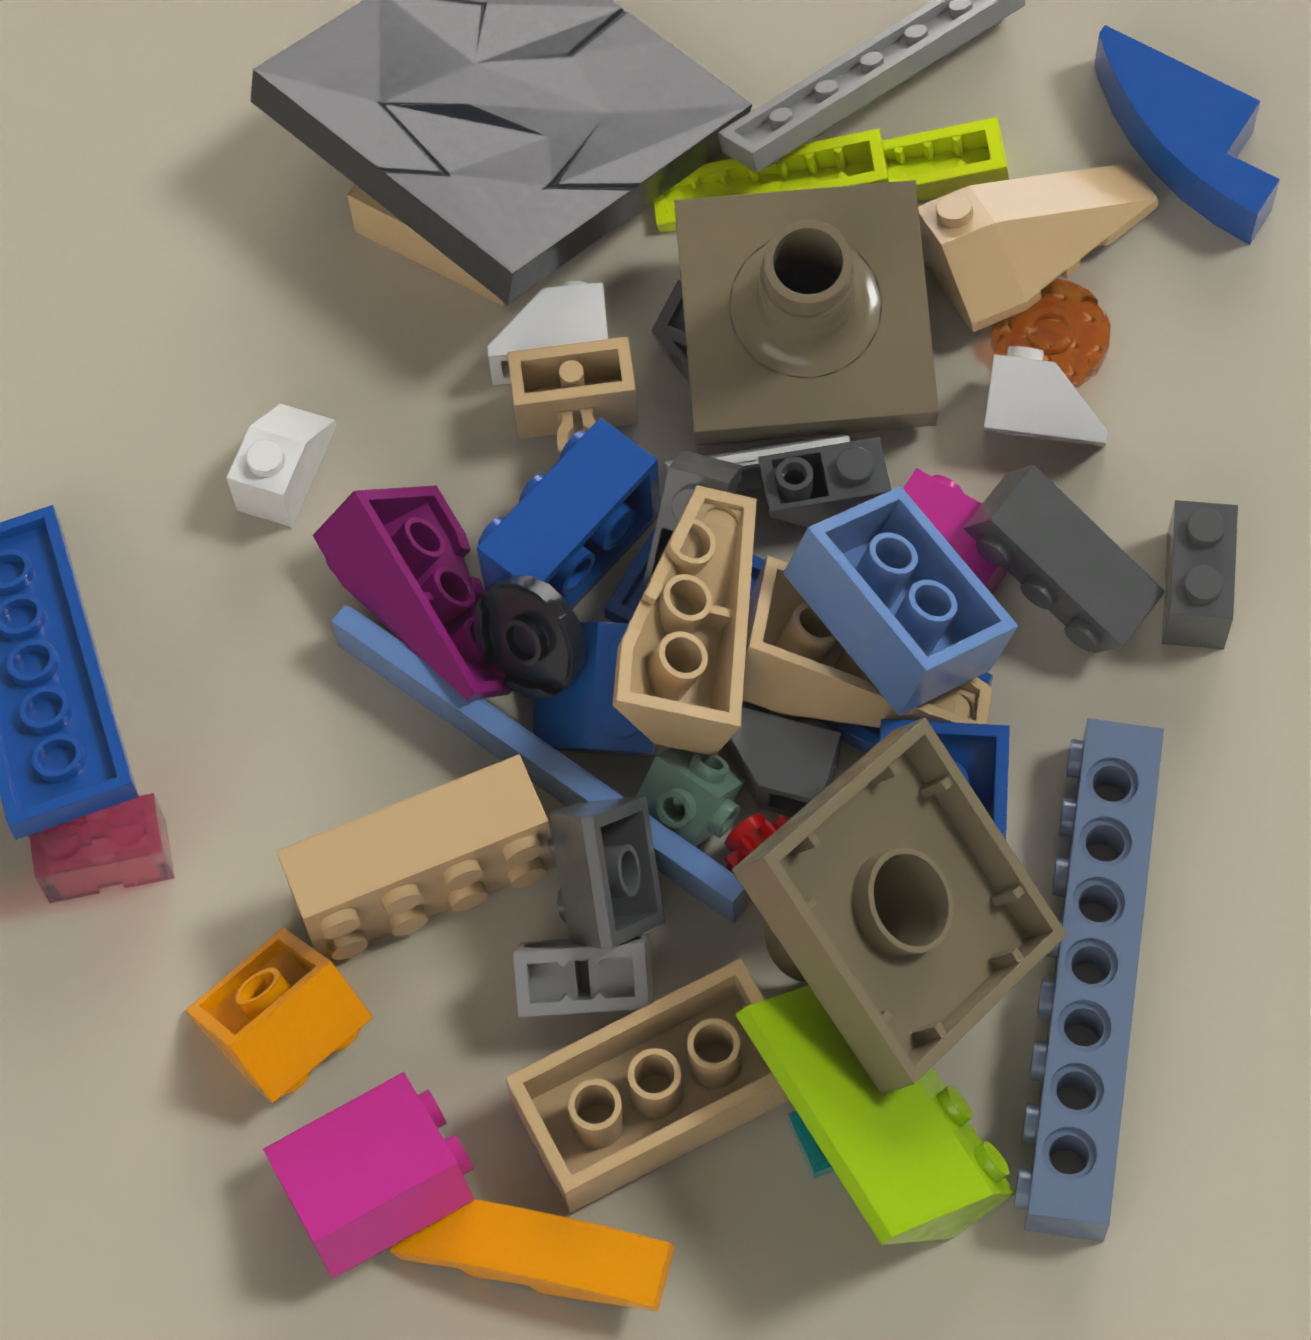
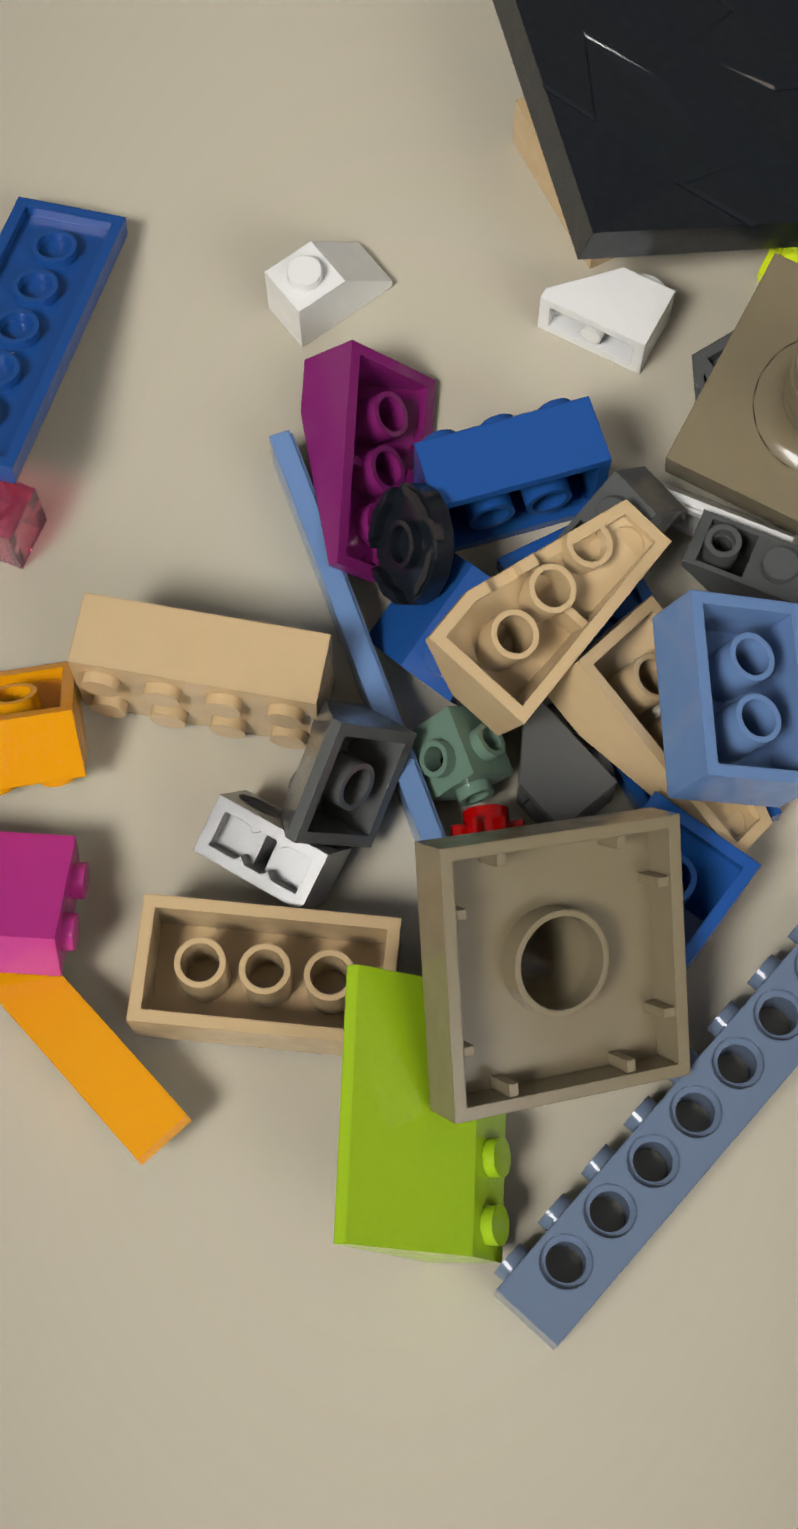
camera: 30 degrees right, 5 degrees up
tan brick [507,337,638,460] -> none

